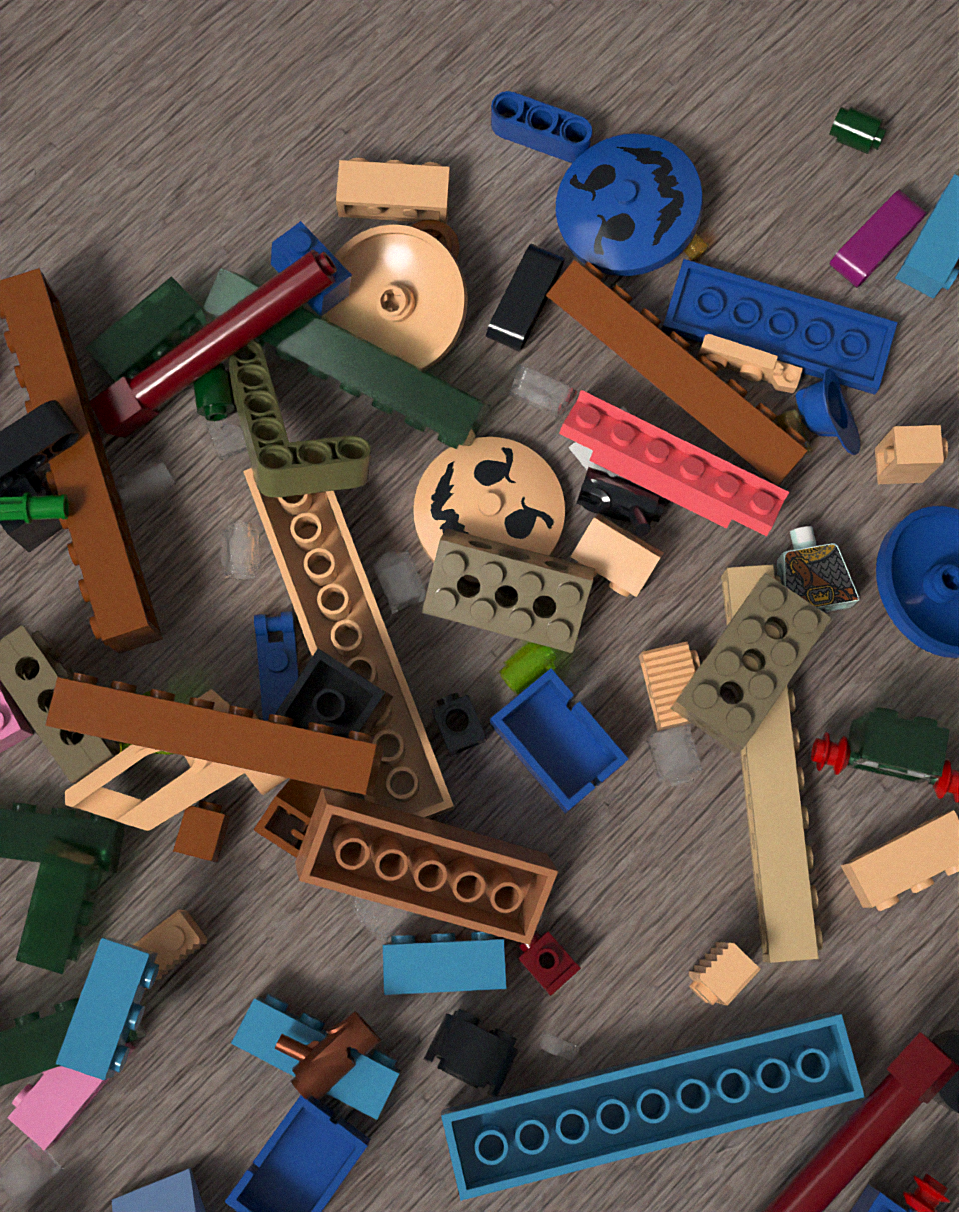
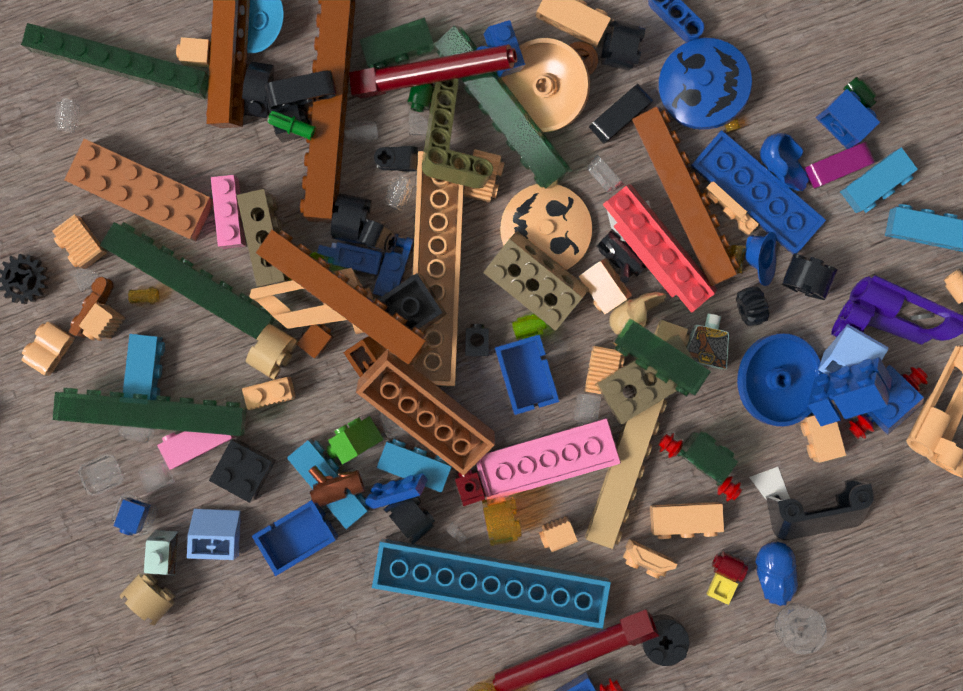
camera: 35 degrees right, 10 degrees up
clear green brick [16,836,104,974] -> none
dark azure brick [56,937,159,1080] -> none
clear brick [373,550,426,614] -> none
light nougat brick [875,425,948,484] -> none
none -> black brick [209,439,276,503]
none -> tan brick [246,324,298,380]
none -> blue hinge [317,242,383,275]
none -> bright green brick [327,416,384,464]
none -> black brick [331,193,372,244]
none -> black piece [358,219,397,253]
none -> blue plate [365,473,428,509]
none -> black piece [374,146,418,172]
none -> light nougat brick [463,149,504,203]
none -> bright pink plate [476,418,621,501]
none -> clear yellow brick [482,495,522,546]
none -> black brick [601,19,645,71]
none -> tan hair [609,292,666,339]
none -> clear green brick [612,318,711,397]
none -> light nougat slope [623,539,678,579]
none -> black gear [736,287,770,326]
none -> blue hair [760,133,809,191]
none -> black brick [782,253,838,300]
none -> blue brick [815,89,880,149]

